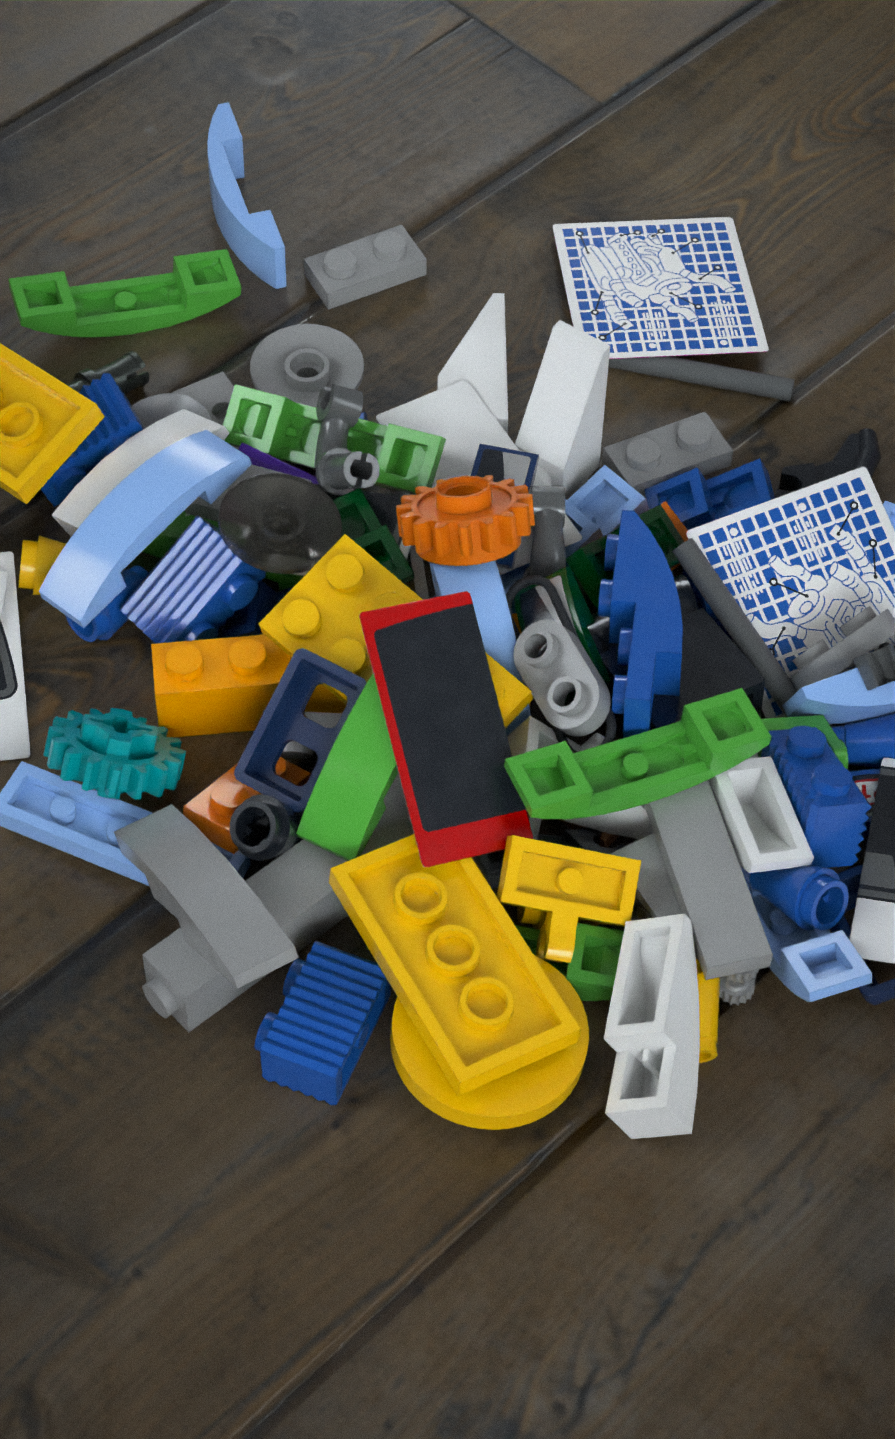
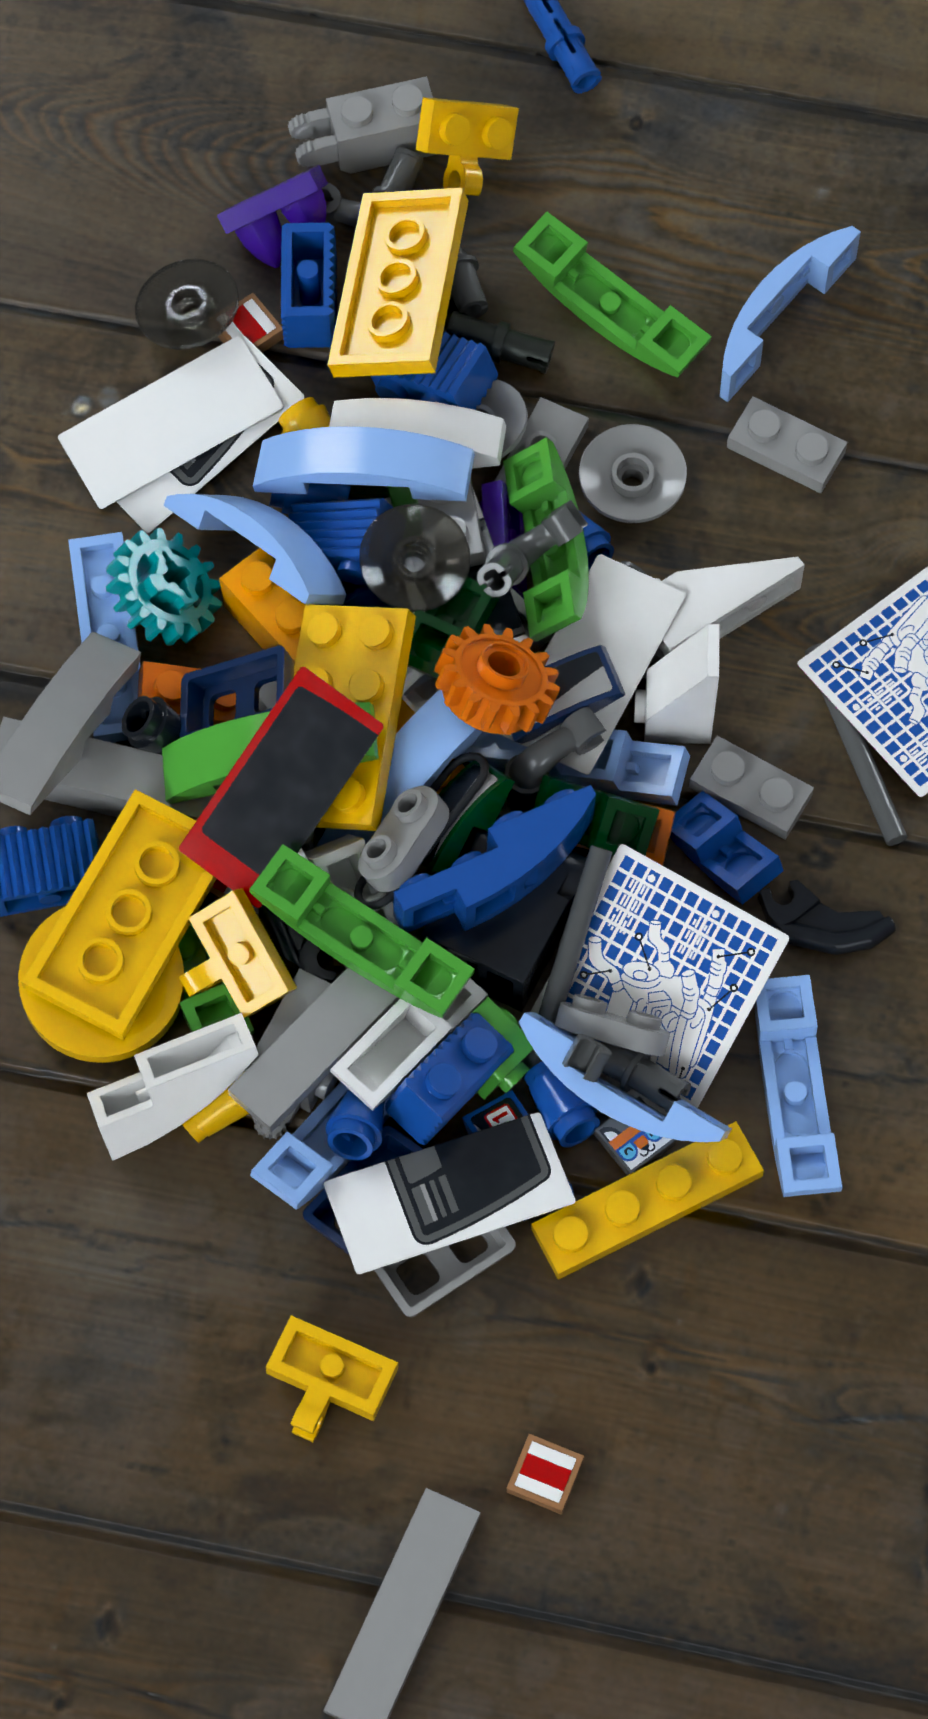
camera: 60 degrees right, 15 degrees up
none -> light blue slope [164,494,346,605]

